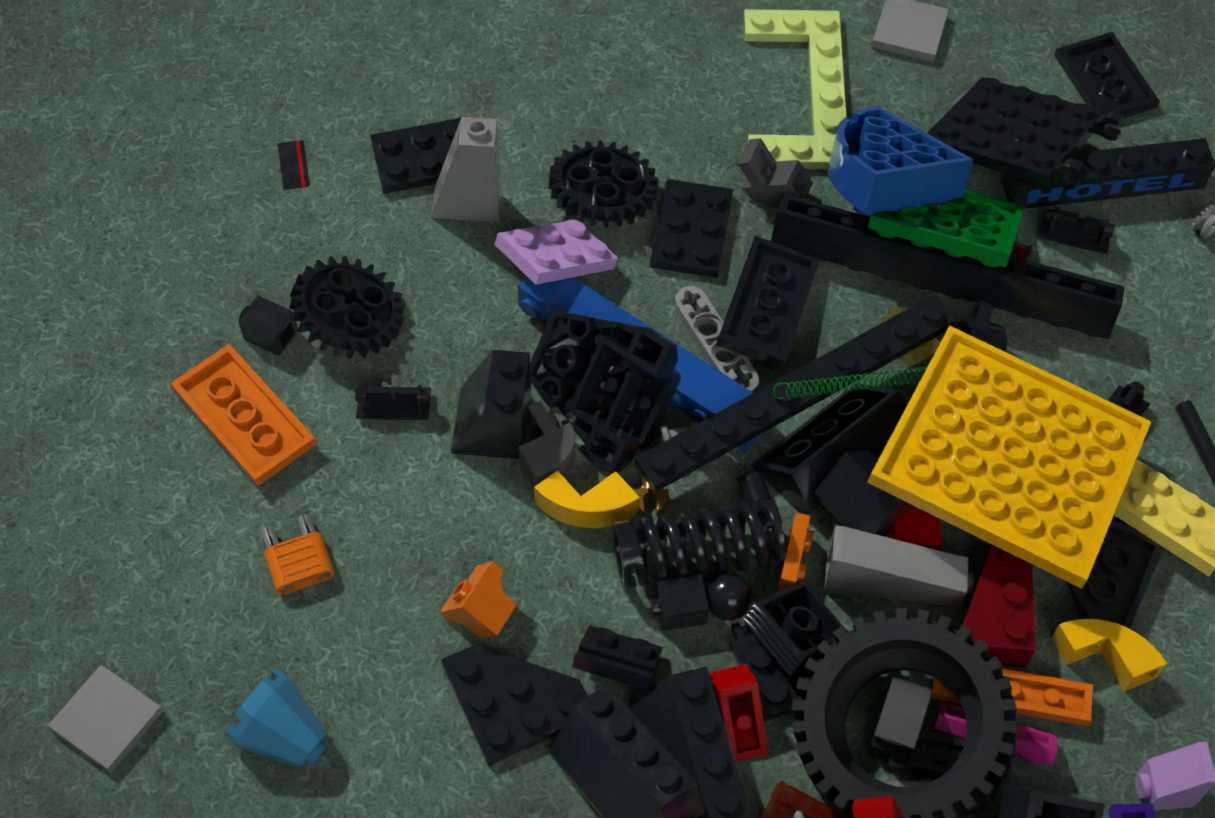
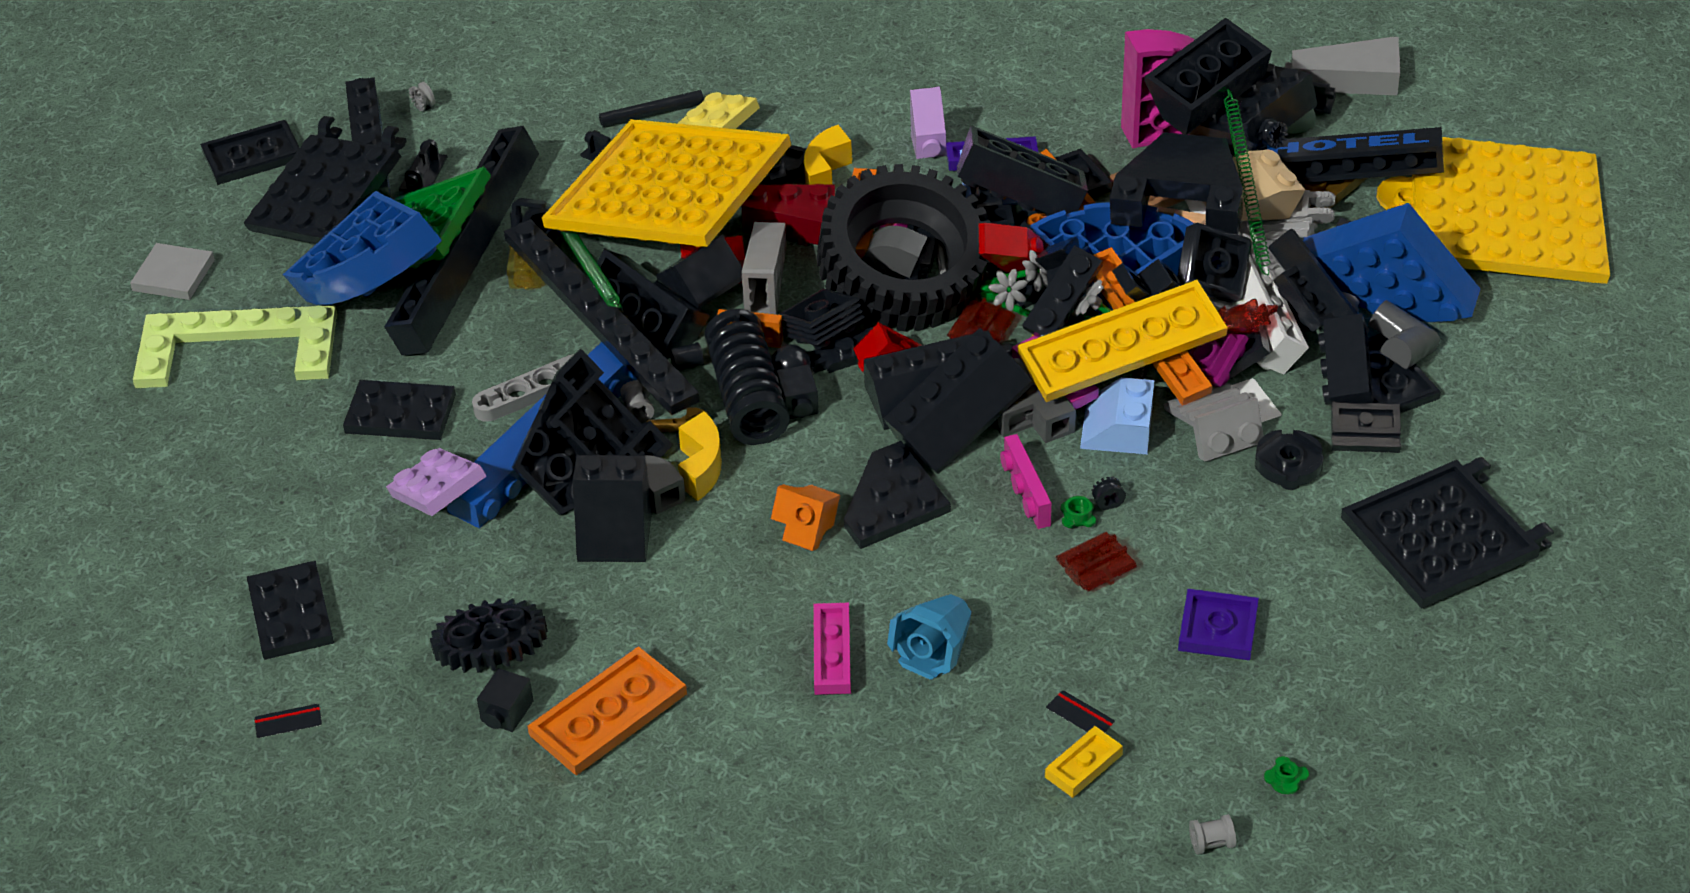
camera: 90 degrees left, 15 degrees down
light grey tile [48,665,163,774] -> none
orange piece [261,514,335,595] -> none
black hinge [355,384,431,420] -> none
light grey slope [431,117,502,222] -> none
black gear [548,140,658,228] -> none
black plate [572,625,663,690] -> none
black plate [715,236,820,369] -> none
dark grey brick [737,138,813,208] -> none
none -> dark pink plate [813,602,851,695]

